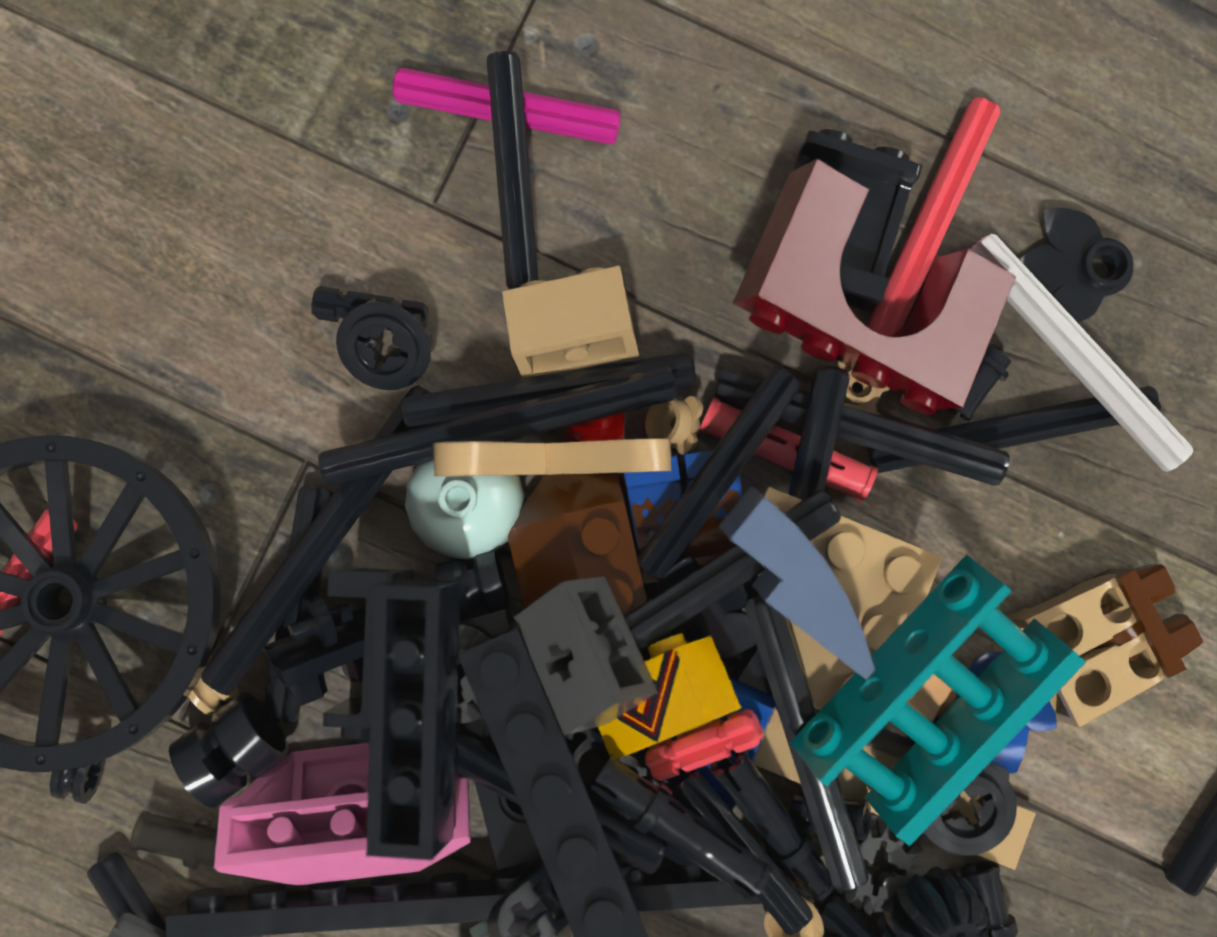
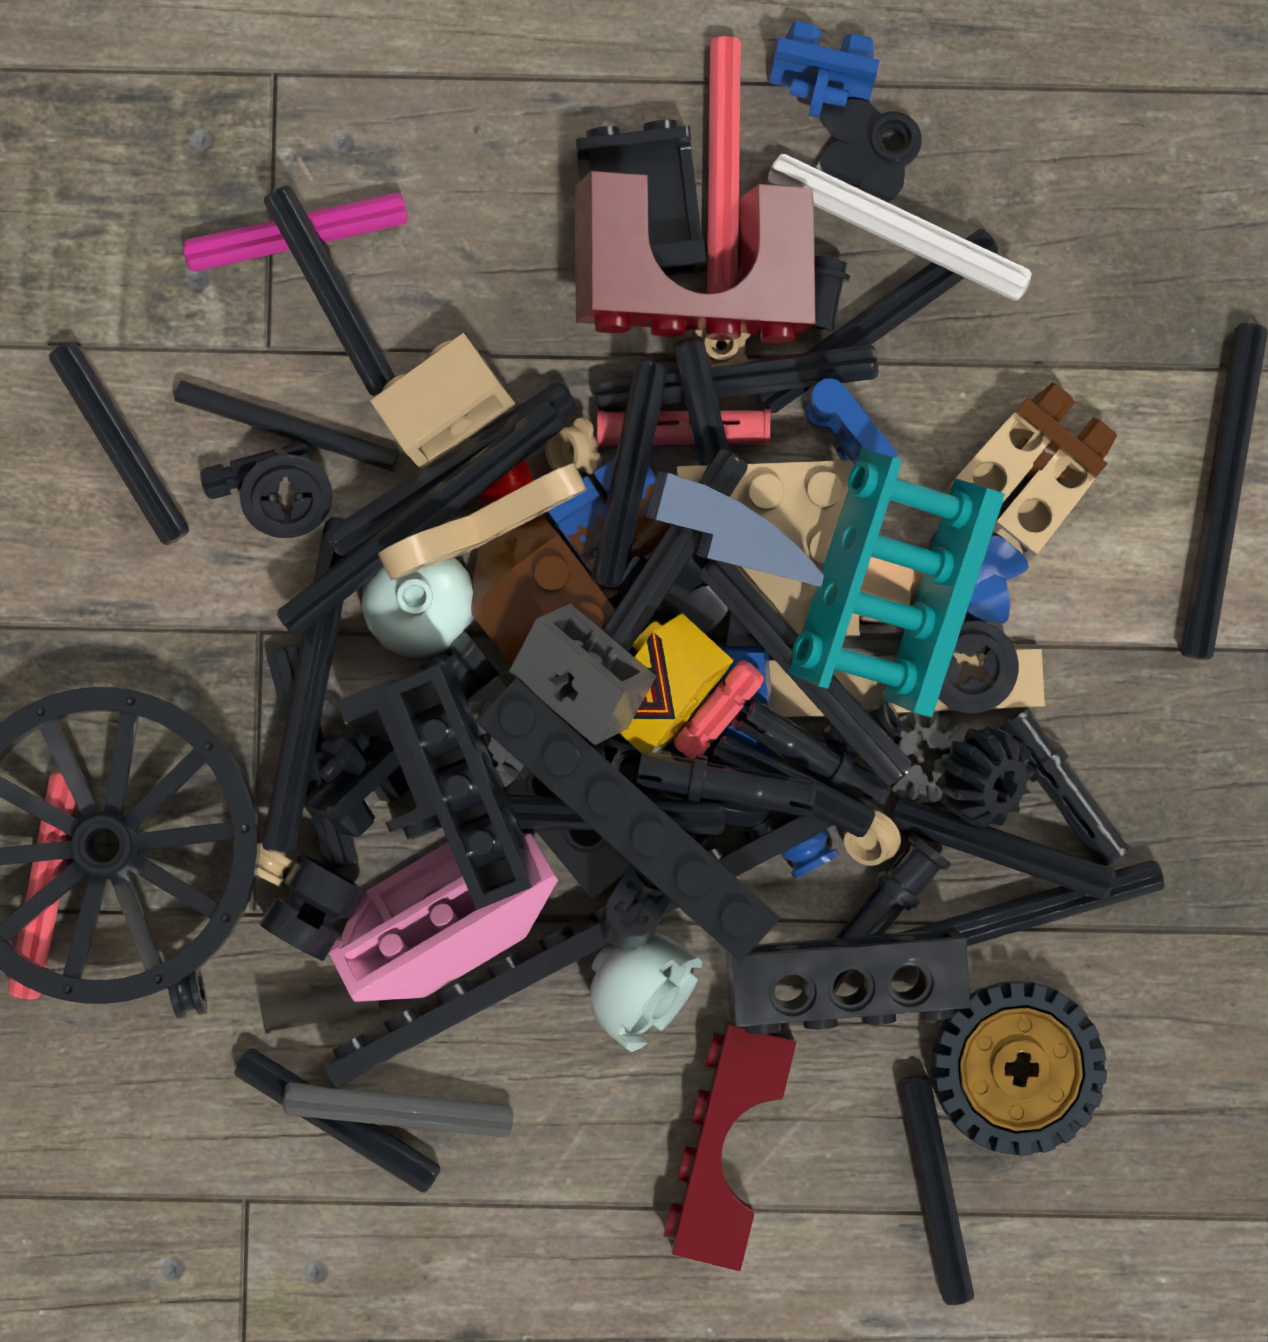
camera: 25 degrees left, 0 degrees up
none -> black axle [49,341,189,545]
none -> black bar [175,380,400,472]
none -> blue hips [769,21,880,118]
none -> blue bush [781,830,839,879]
none -> blue plate [806,378,898,466]

